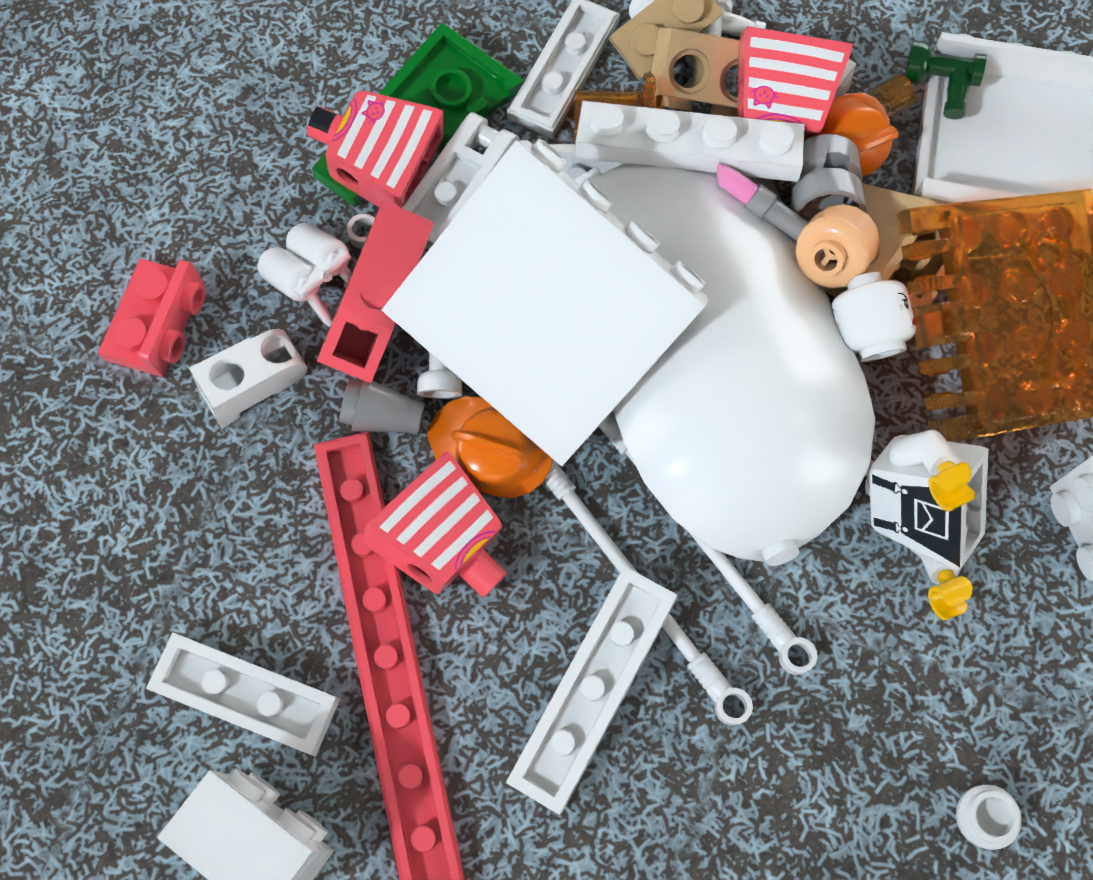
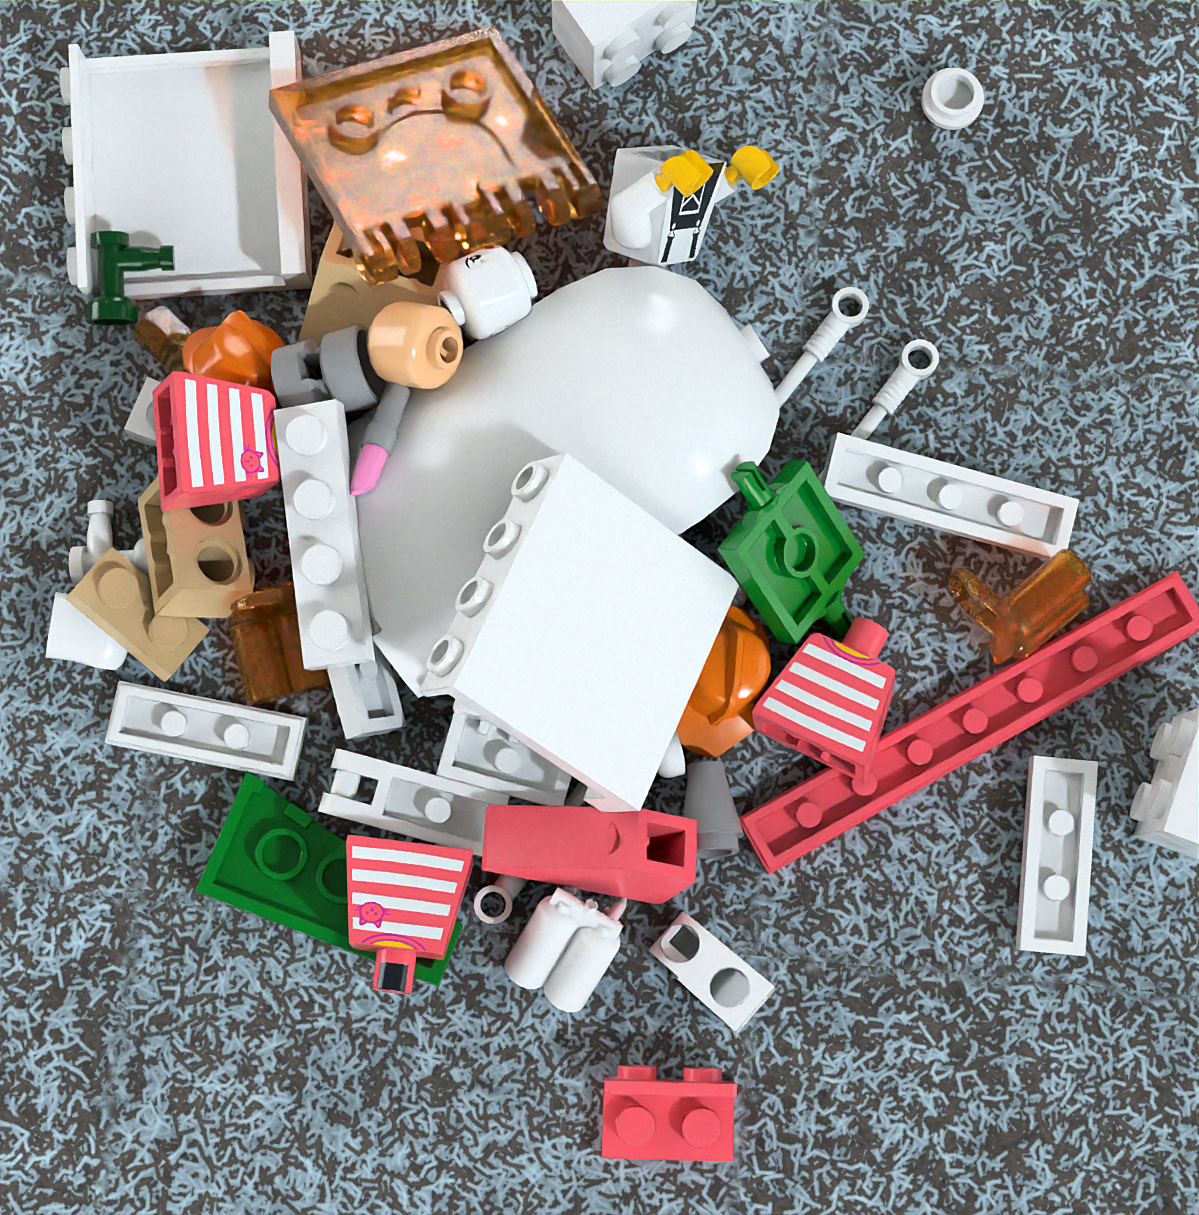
camera: 110 degrees left, 10 degrees up
none -> green plate [717,460,865,644]
none -> clear orange piece [948,549,1092,664]

